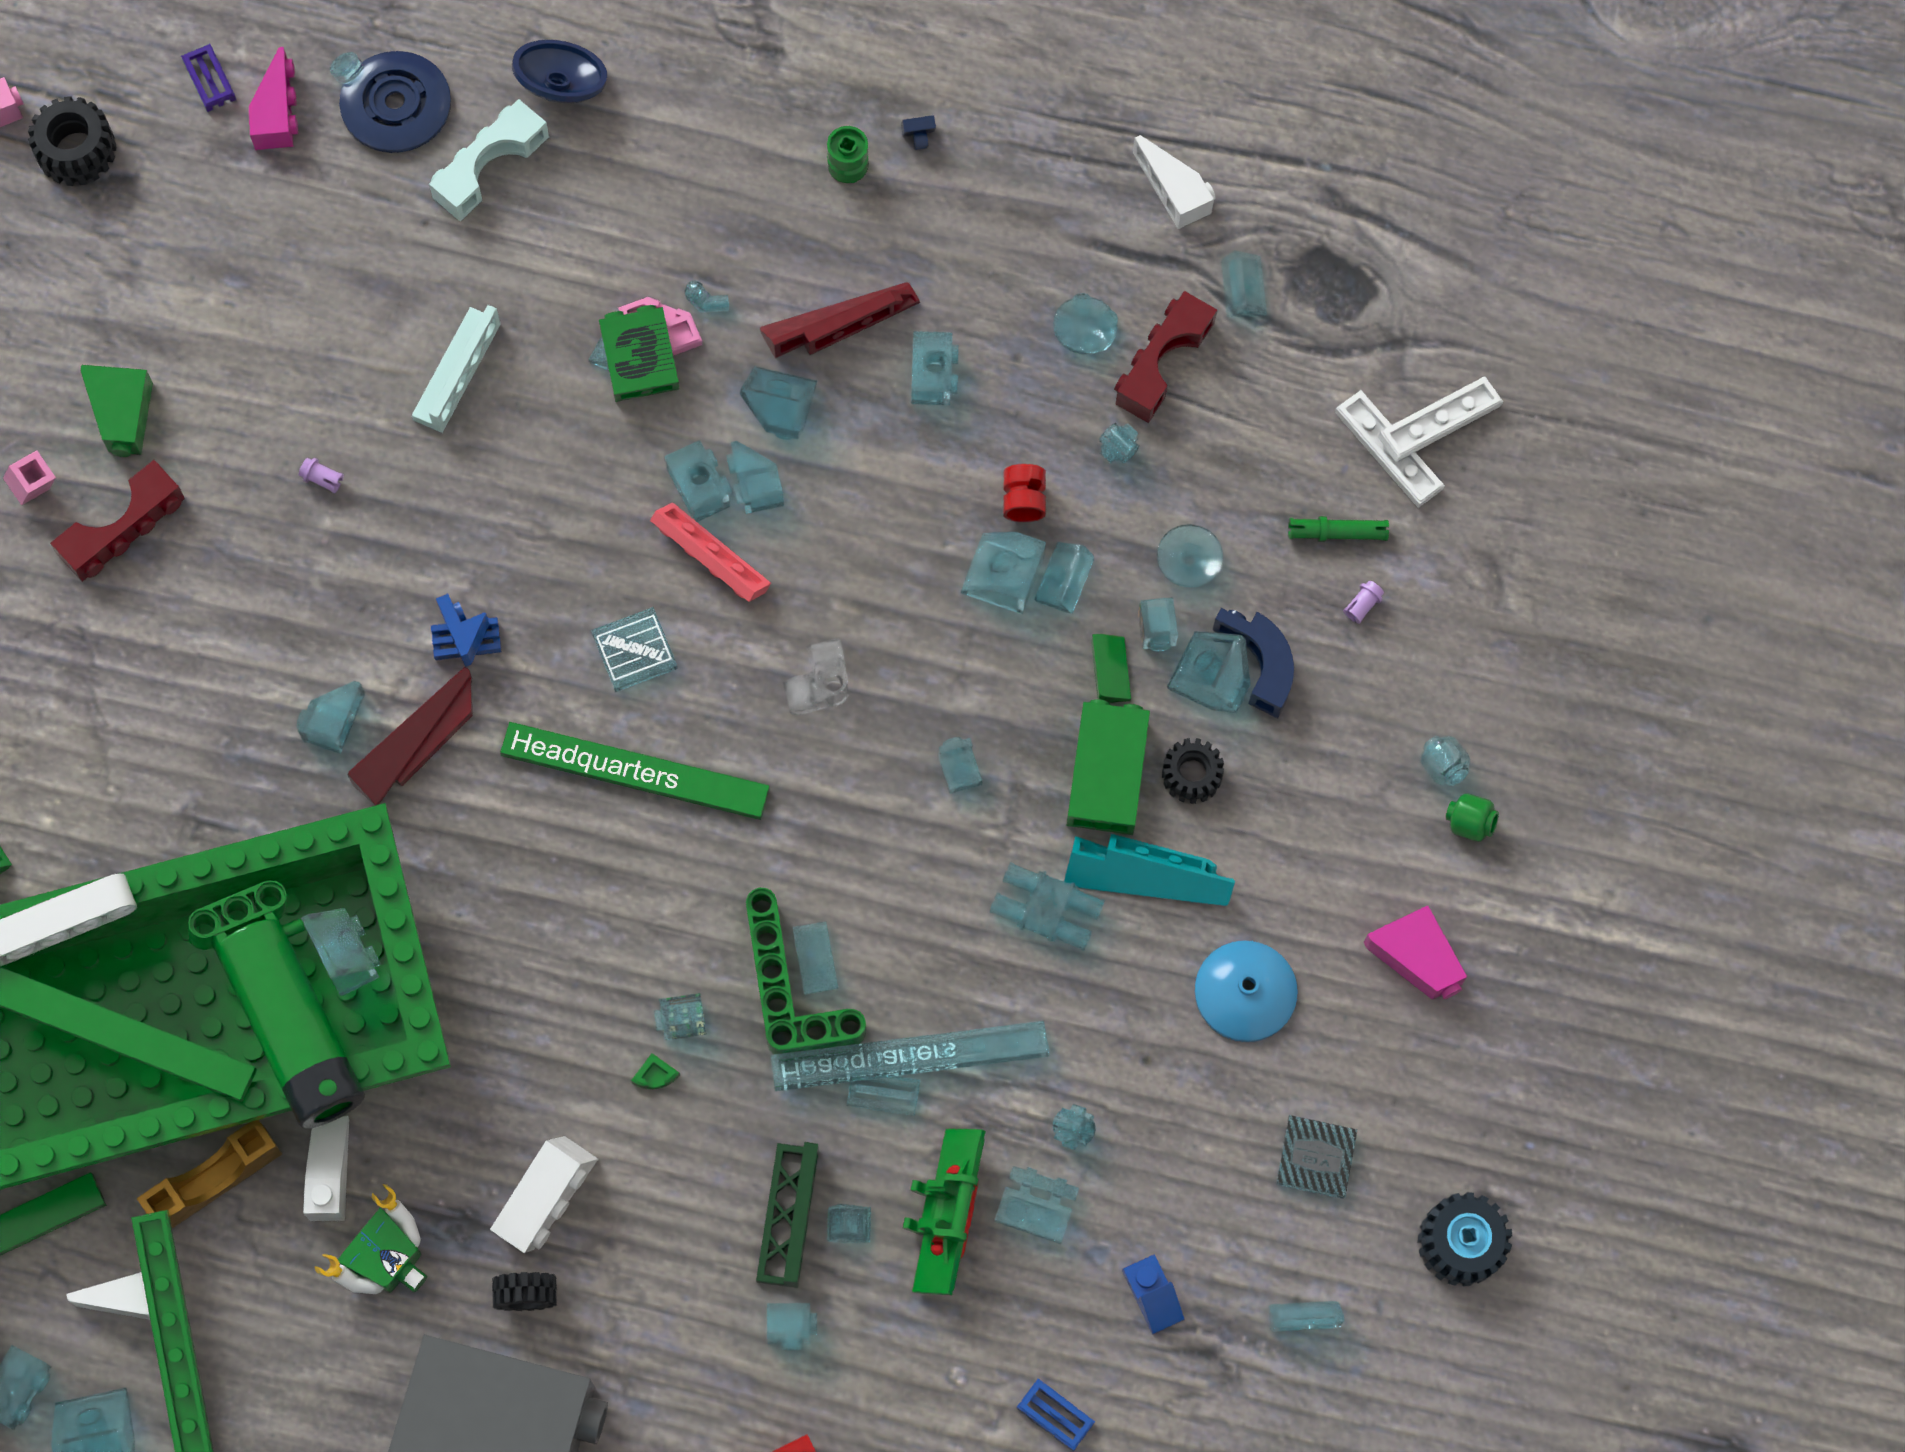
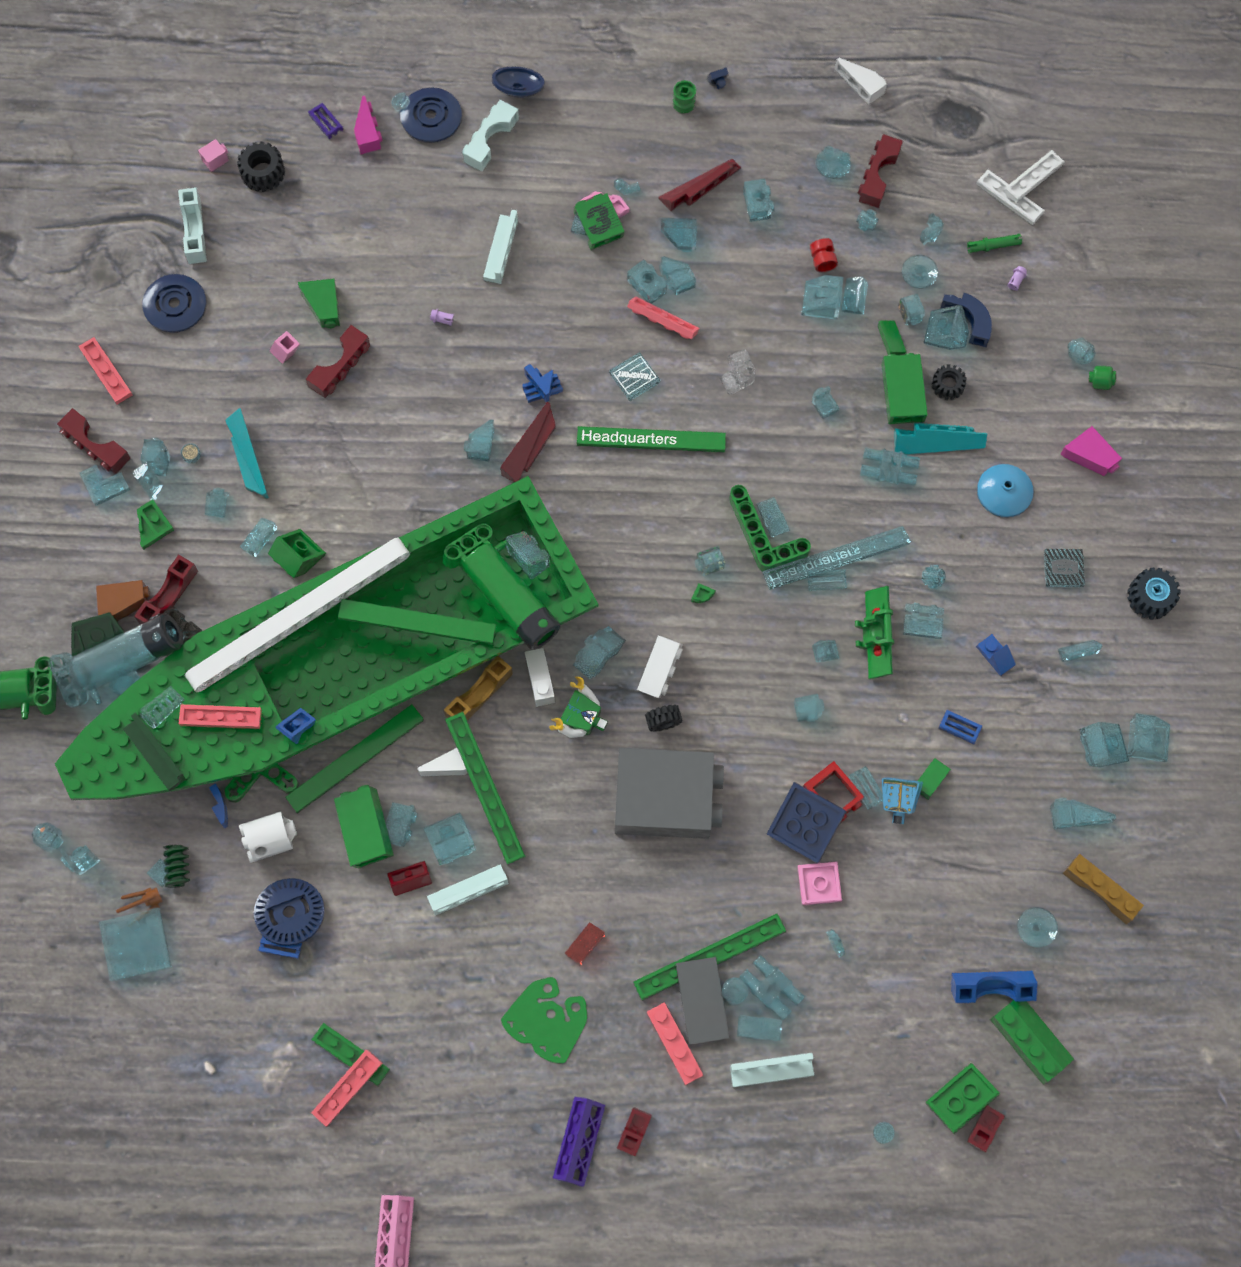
camera: 10 degrees left, 0 degrees up
dark green fence [756,1142,819,1288] -> none
clear light blue slope [1221,250,1267,318] -> none
none -> clear light blue brick [573,626,626,679]
none -> clear light blue bracket [920,213,943,245]

